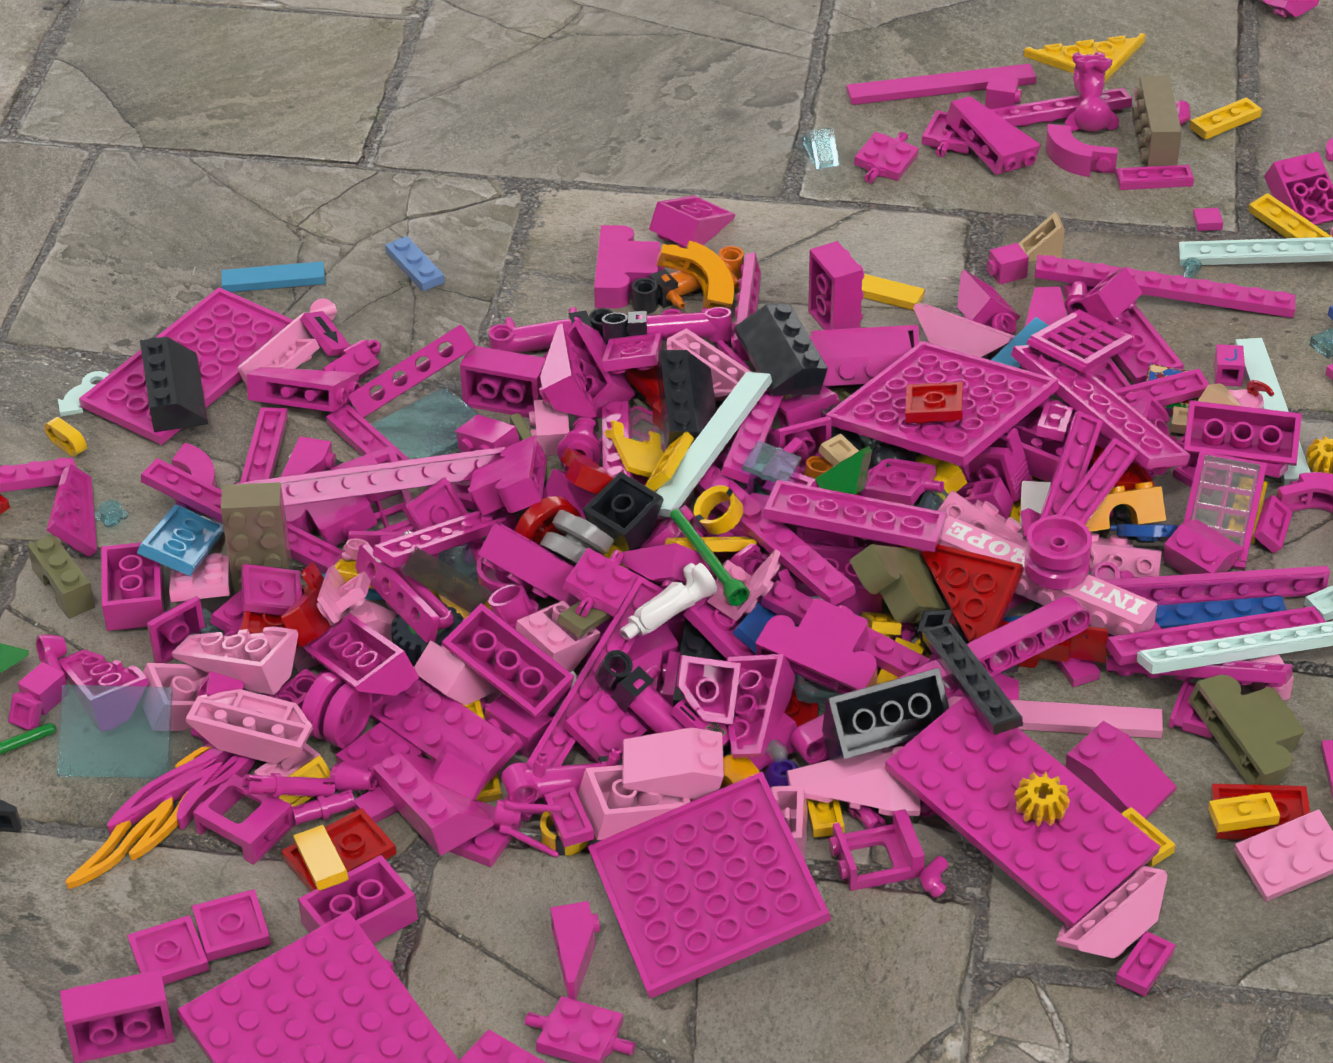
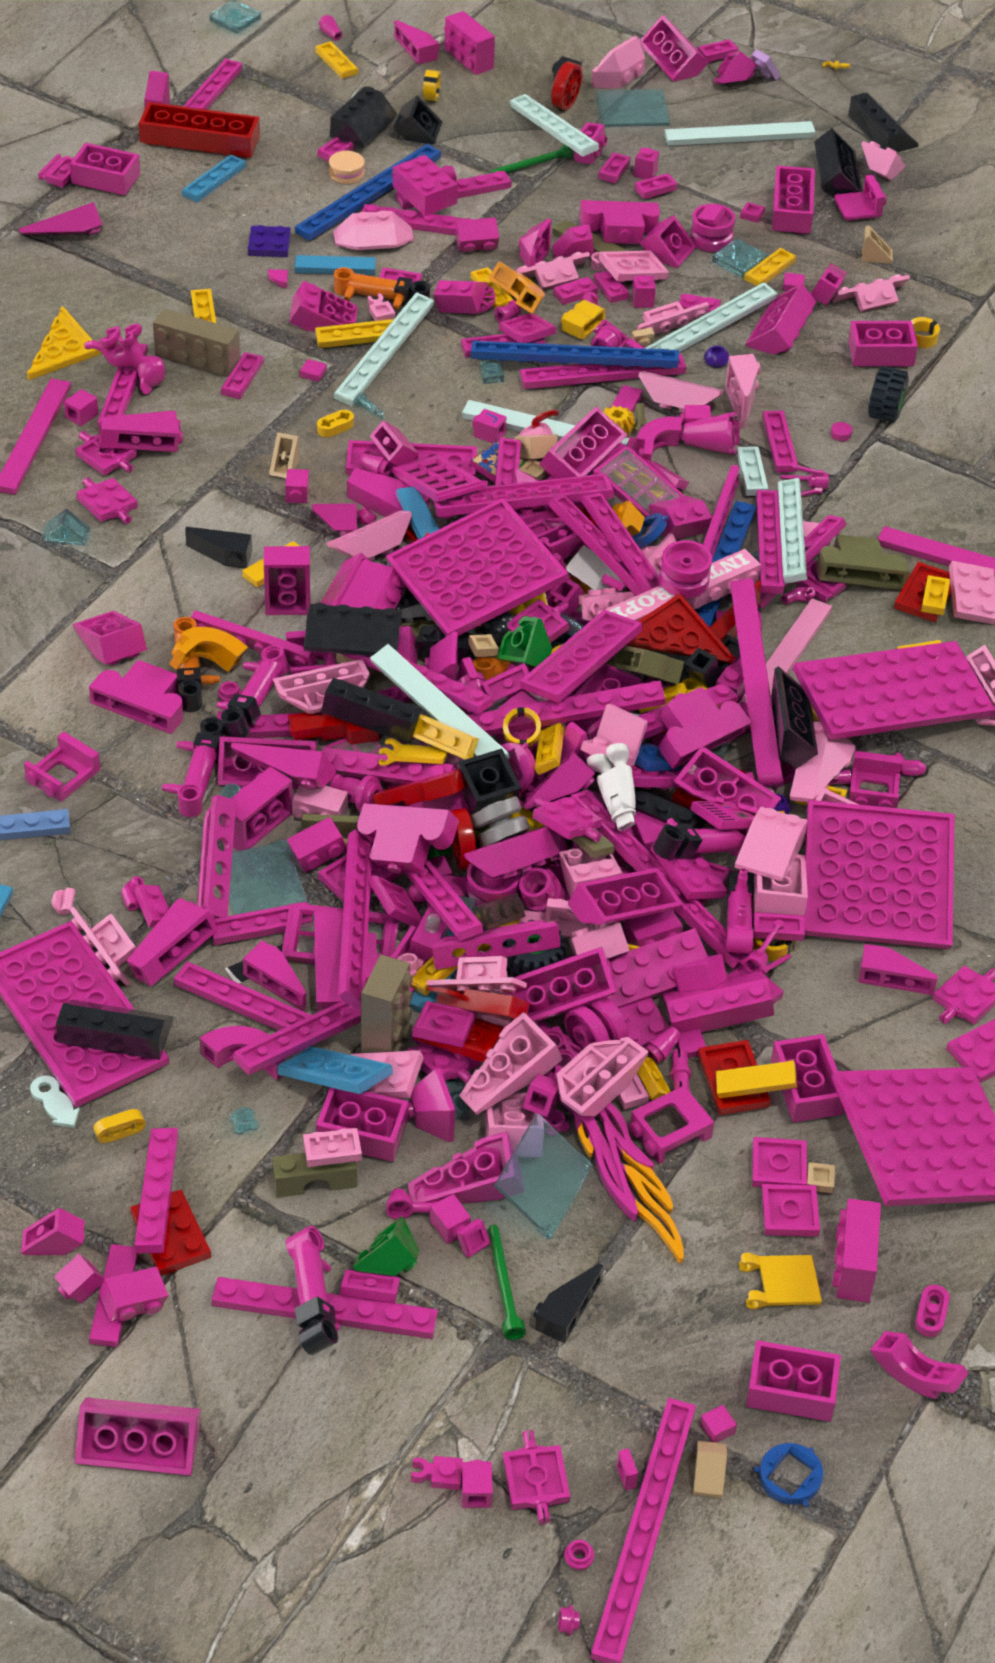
camera: 70 degrees left, 5 degrees up
dark pink wing [46,464,97,557] -> none
dark pink pin [242,773,335,798] -> none
dark pink tile [300,311,350,356] -> none
dark pink plate [602,332,663,374] -> none
green piece [670,509,750,606] -> none
dark pink slope [677,655,741,724] -> none
clear light blue piece [742,441,802,483] -> none
red plate [905,382,963,424] -> none
black tile [922,623,1023,735] -> none
yellow gear [1014,772,1070,828] -> none
dark pink plate [1034,255,1295,318] -> none
dark pink plate [1035,402,1073,442] -> none
dark pink arch [1045,124,1118,177] -> none
dark pink slope [1065,720,1177,819] -> none
none -> dark pink window [24,731,101,802]
none -> black slope [185,526,252,569]
none -> bright pink bracket [303,1128,362,1167]
none -> yellow beam [317,410,354,437]
none -> yellow flag [739,1253,822,1310]
none -> dark pink arm [781,587,816,605]
none -> tan plate [807,1162,835,1193]

